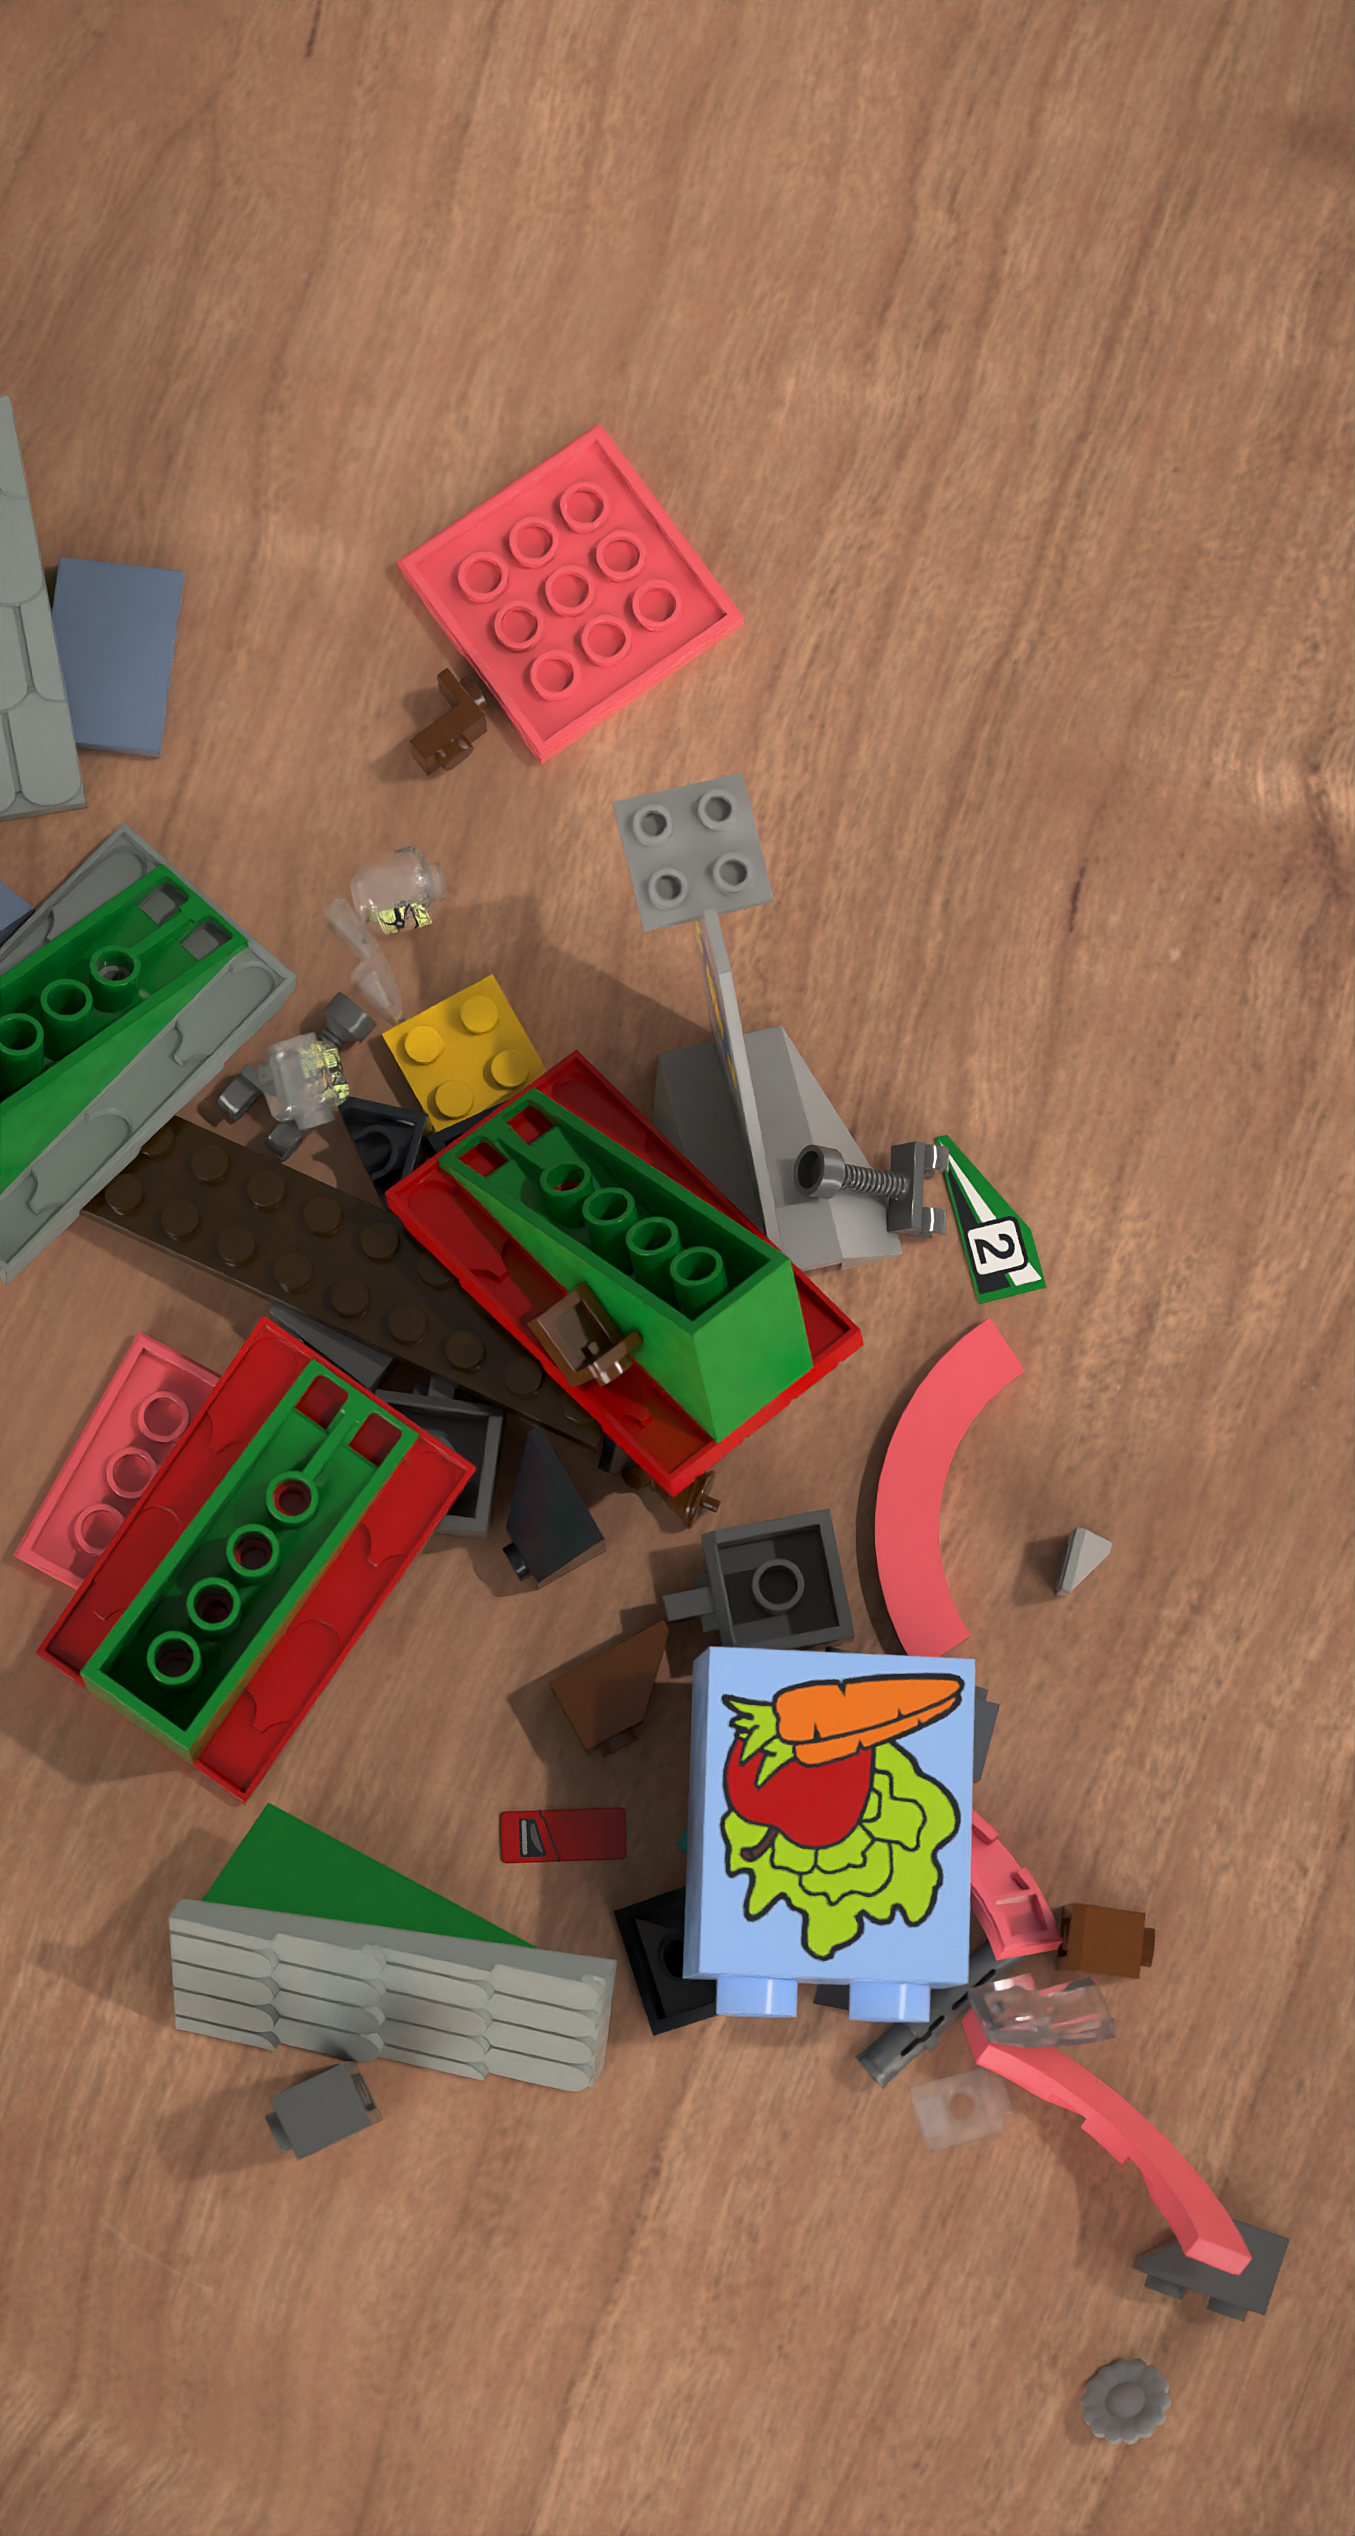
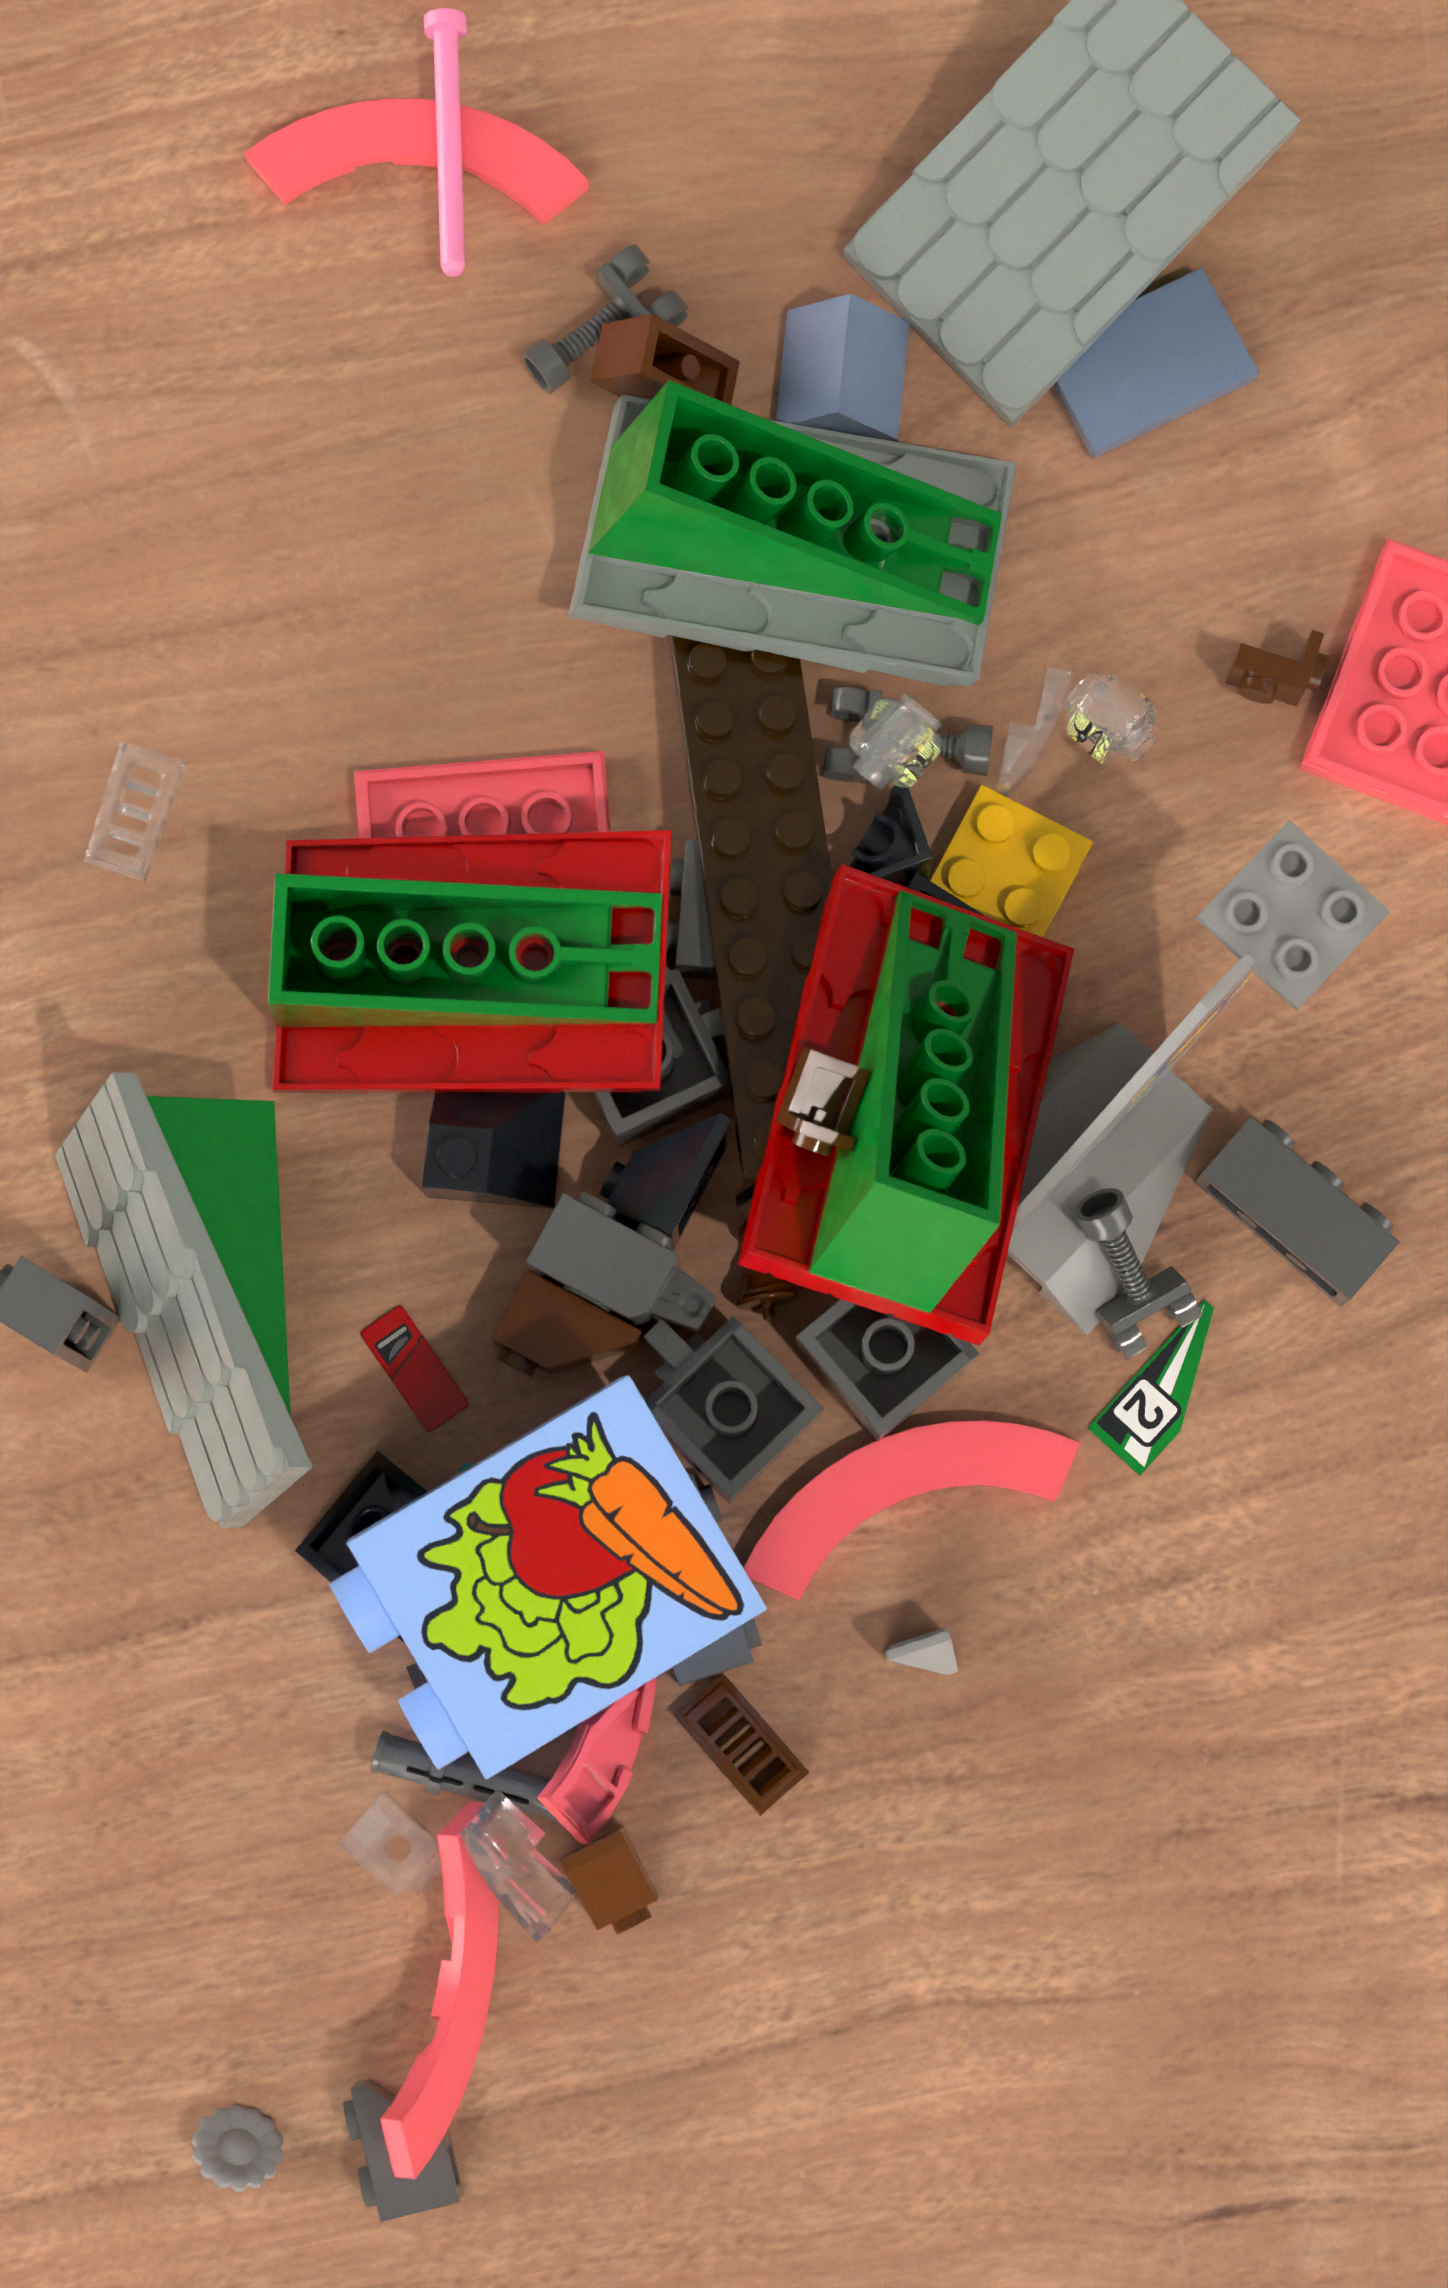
camera: 60 degrees right, 0 degrees up
none -> black slope [422,1092,566,1209]
none -> dark grey hinge [525,1192,716,1332]
none -> reddish brown slope [675,1673,809,1816]
none -> dark grey hinge [795,1299,980,1441]
none -> dark grey brick [1194,1116,1400,1307]

